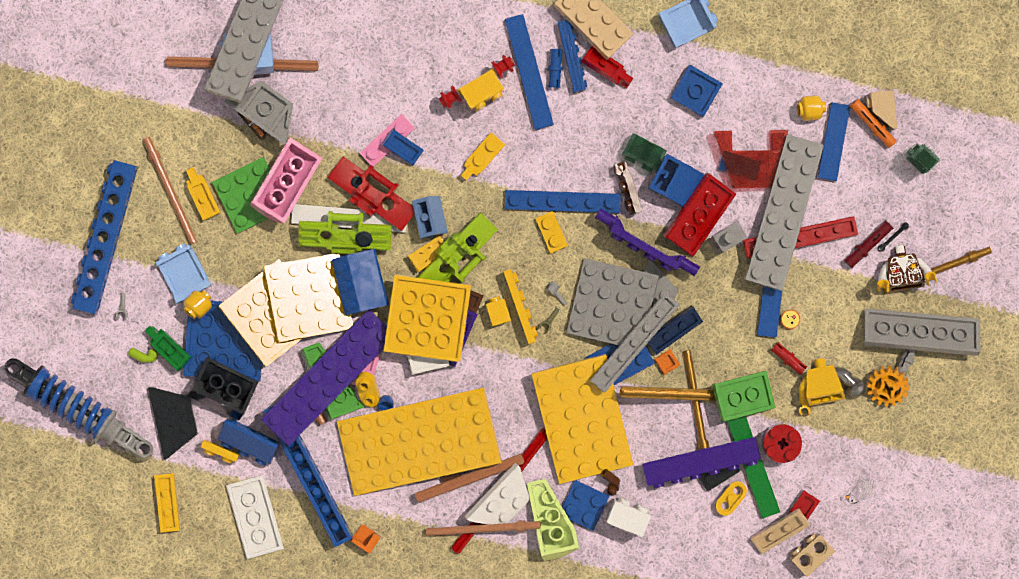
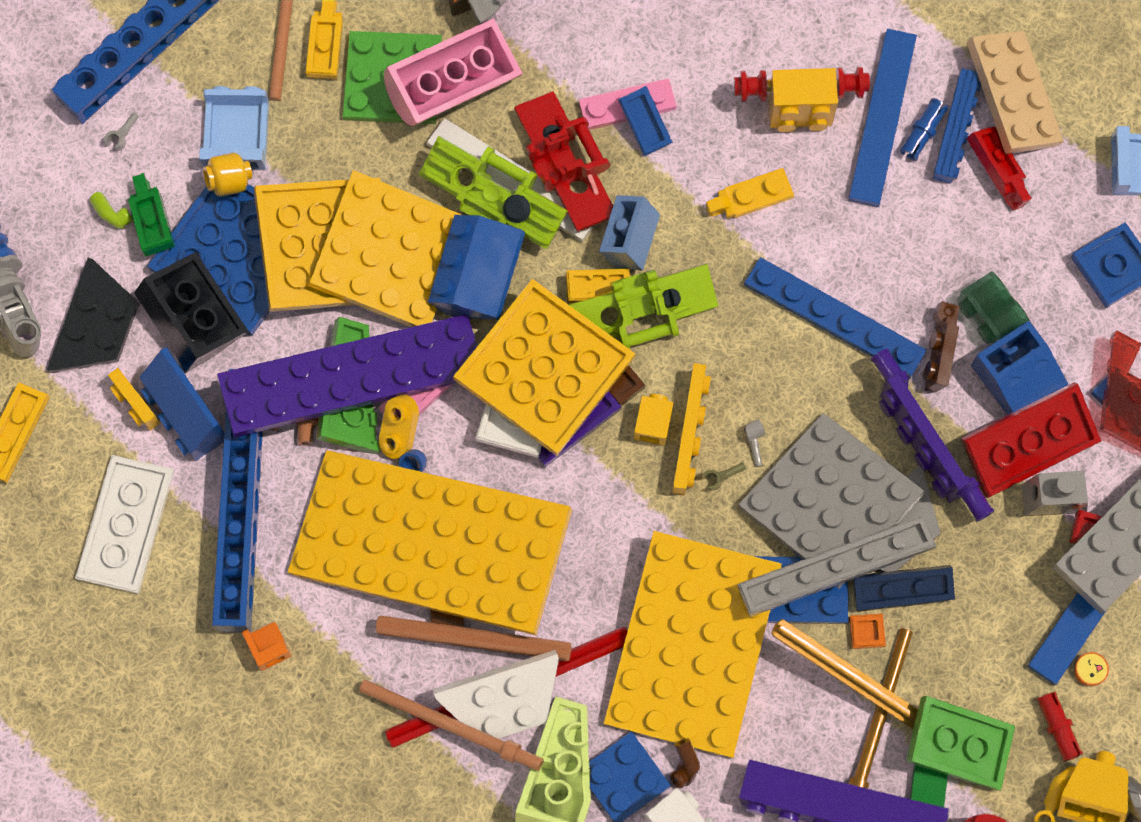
camera: 30 degrees right, 15 degrees down
yellow plate [535,211,568,254] -> none

